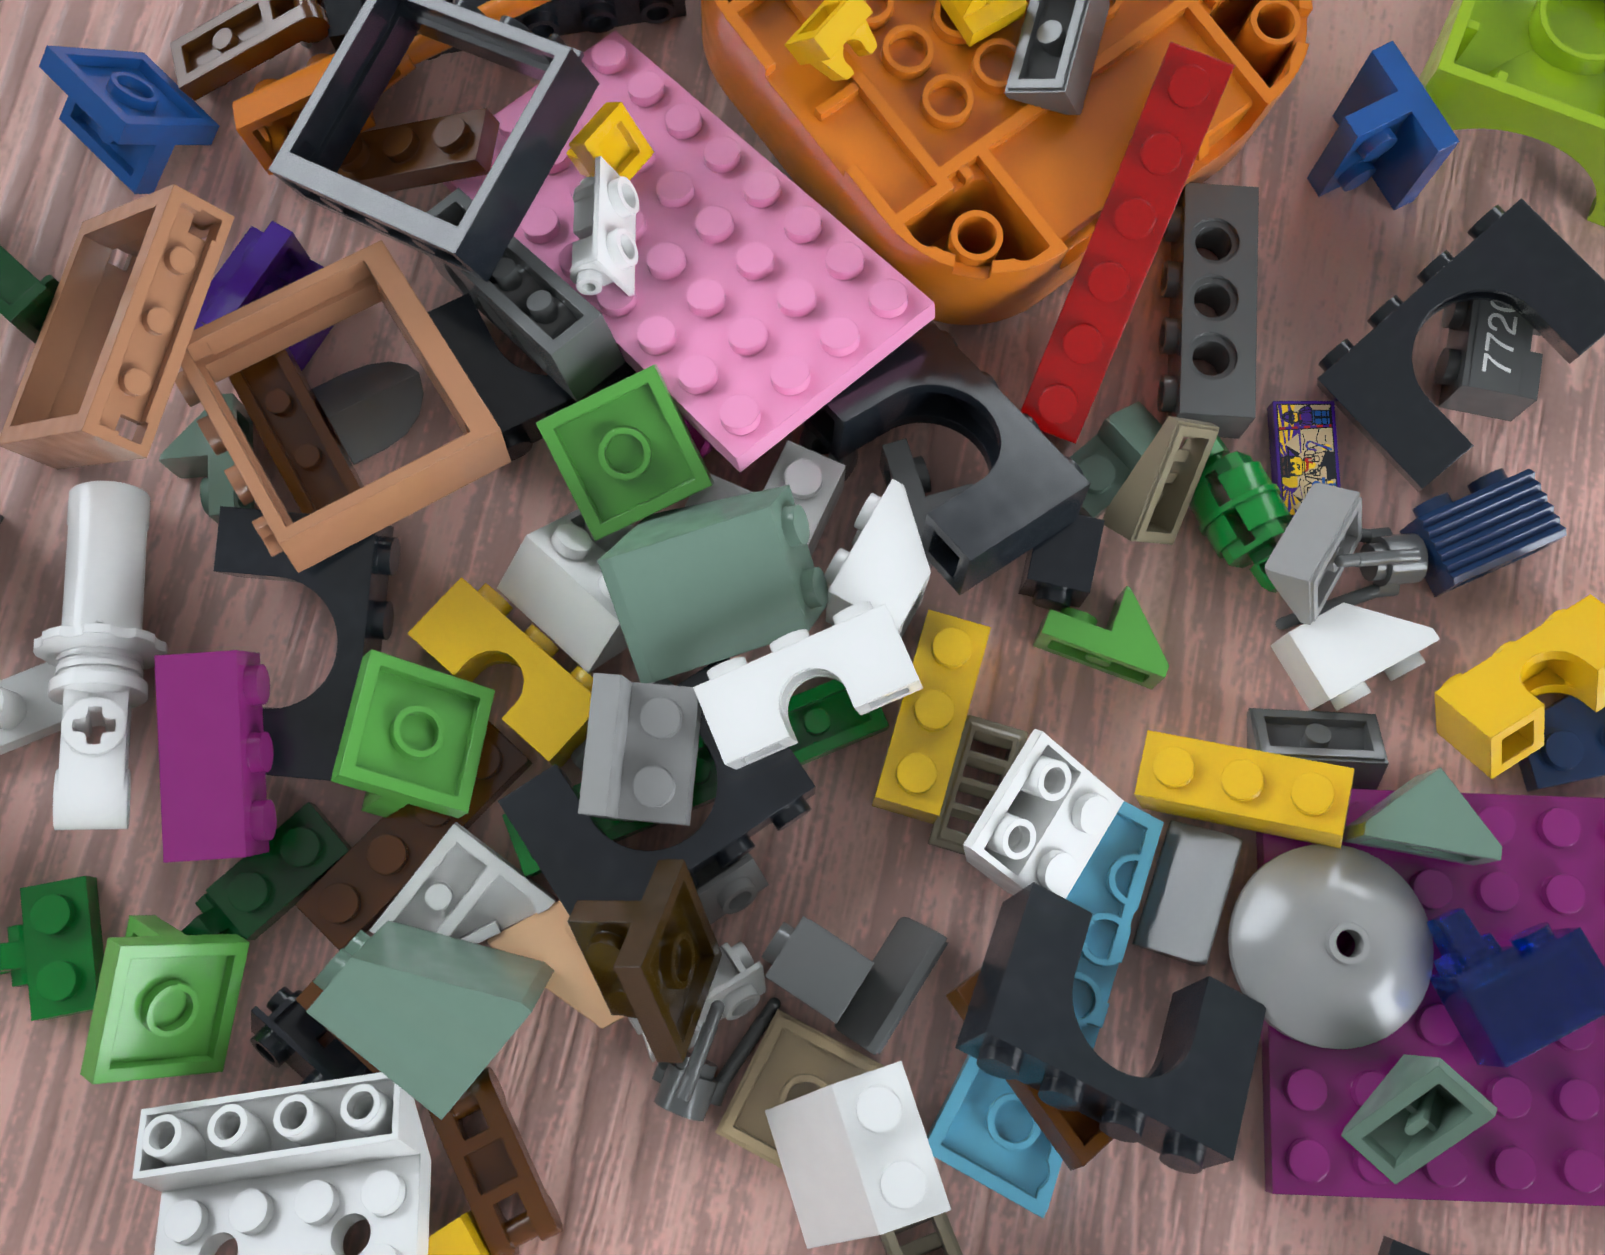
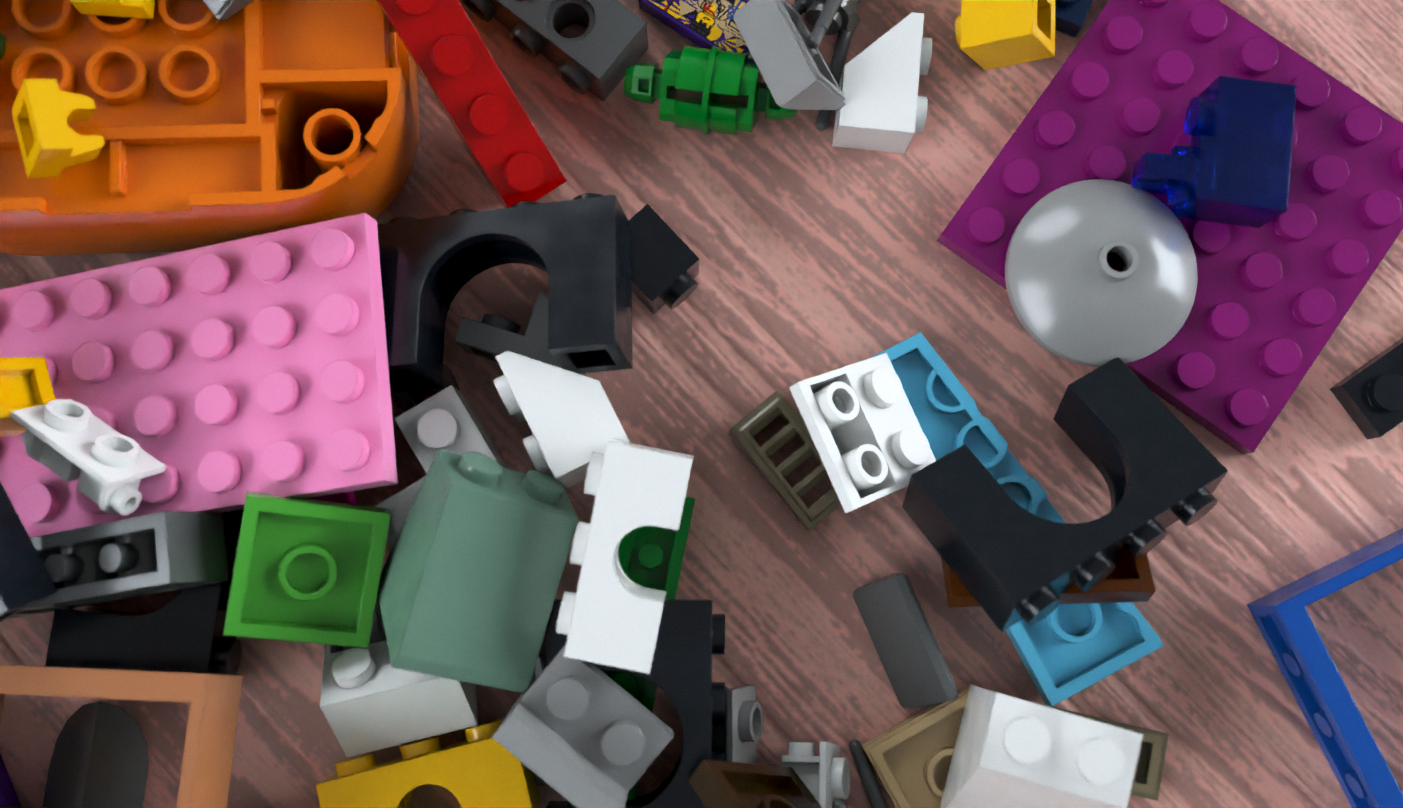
camera: 60 degrees left, 5 degrees up
dark grey brick [762,916,874,1024] -> none
yellow brick [872,609,991,824] -> none
bright green slope [1033,586,1169,690] -> none
sand green slope [1069,401,1181,518] -> none
dark tan slope [1102,416,1220,545] -> none
slope [1132,820,1243,967] -> none
yellow brick [1134,730,1354,849] -> none
dark grey slope [1247,708,1389,790] -> none
sand green slope [1341,1054,1497,1185] -> none
sand green slope [1342,767,1502,866] -> none

